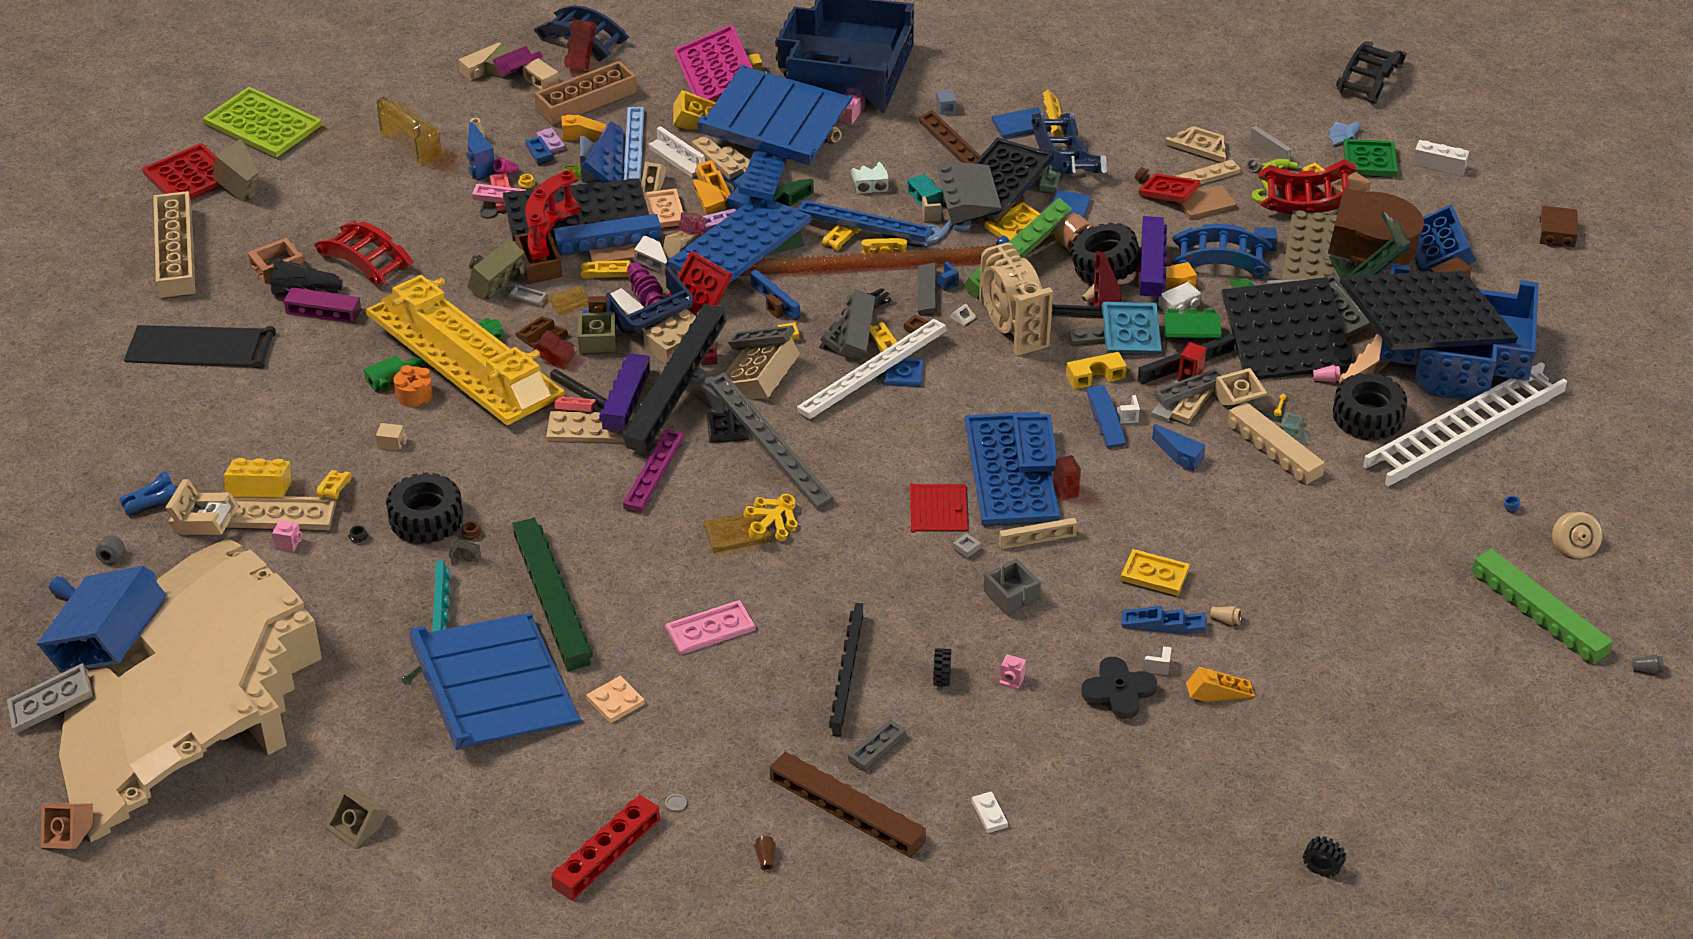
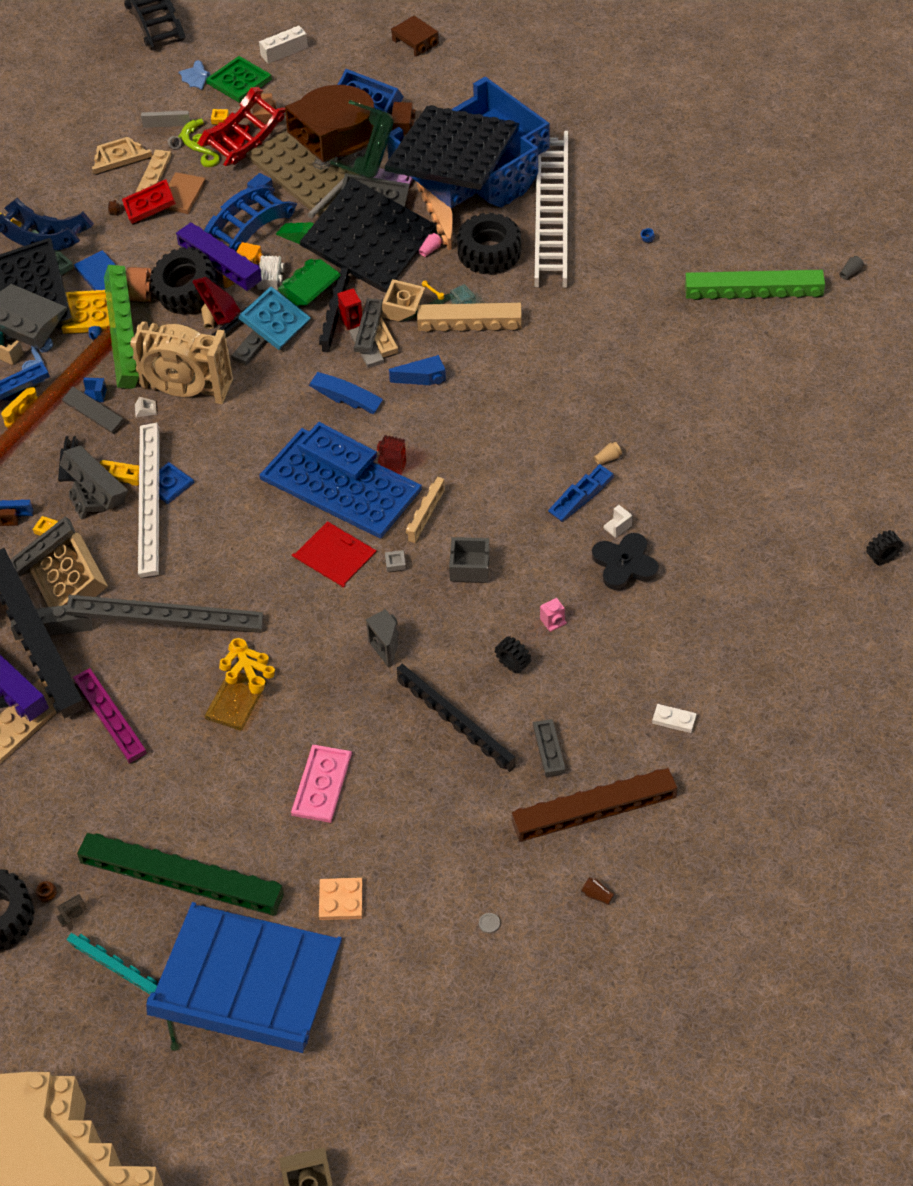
camera: 50 degrees left, 10 degrees up
red brick [551,794,660,901] -> none
black slope [707,409,750,443] -> none
reddish brown plate [904,315,929,333] -> none
yellow arch [1066,352,1127,389] -> none
white panel [1116,395,1140,424] -> none
yellow plate [1121,549,1190,596] -> none
light orange slope [1186,667,1255,702] -> none
tan wheel [1552,512,1602,559] -> none
none -> dark grey slope [366,609,399,668]

